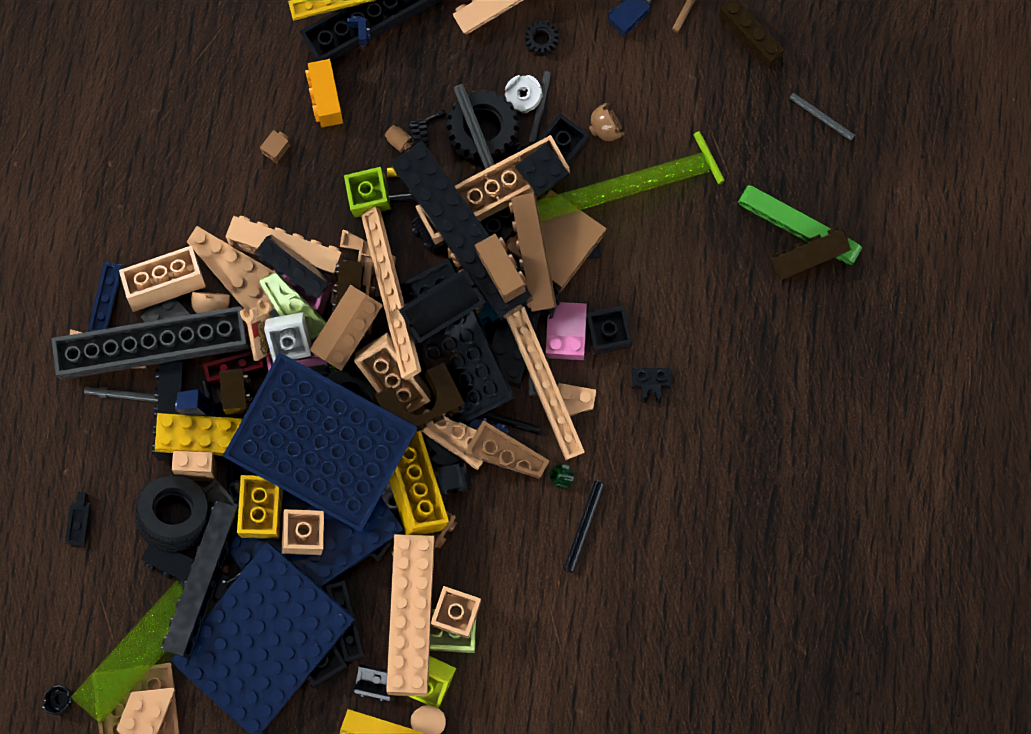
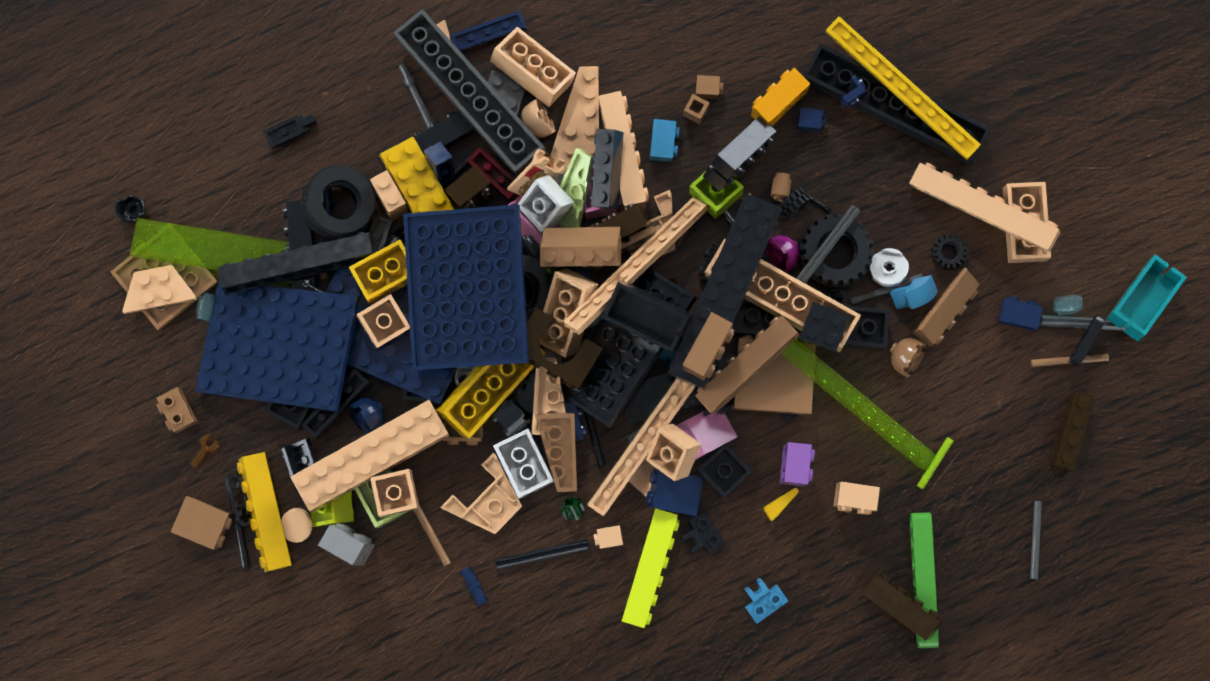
camera: 60 degrees right, 5 degrees up
none -> clear light blue brick [195,293,218,321]
none -> light grey brick [318,523,375,565]
none -> dark blue cylinder [348,397,384,435]
none -> medium nougat bar [413,505,451,567]
none -> light nougat wing [441,453,522,534]
none -> dark blue pin [460,566,488,606]
none -> white brick [493,429,554,499]
none -> light nougat brick [594,525,623,549]
none -> neon yellow brick [622,508,680,628]
none -> light nougat brick [646,423,701,481]
none -> dark blue brick [646,469,704,516]
none -> dark azure brick [650,119,680,162]
none -> medium nougat brick [683,94,709,124]
none -> piece [703,116,776,191]
none -> dark azure plate [745,578,788,623]
none -> yellow slope [763,488,799,521]
none -> magenta cylinder [764,235,800,273]
none -> medium lavender brick [780,442,815,487]
none -> dark blue brick [797,107,826,133]
none -> light nougat brick [833,482,880,515]
none -> dark azure brick [890,275,938,309]
none -> medium nougat slope [913,268,980,347]

